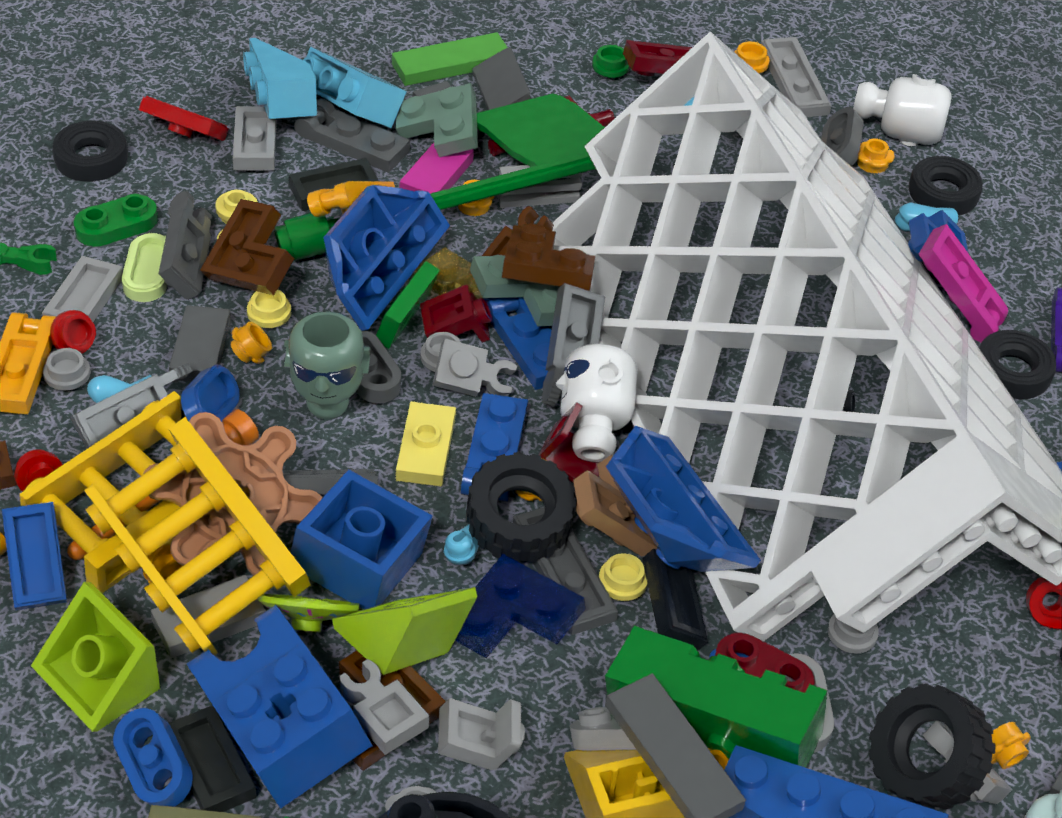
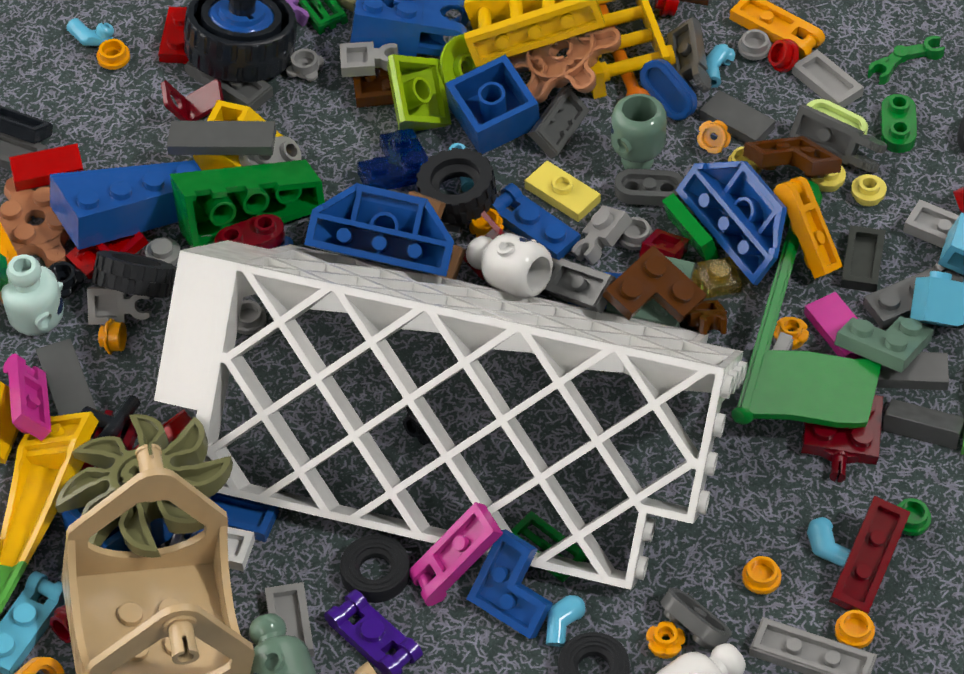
camera: 130 degrees right, 5 degrees up
light grey bracket [438,698,525,770] -> none
none -> light grey plate [145,237,180,266]

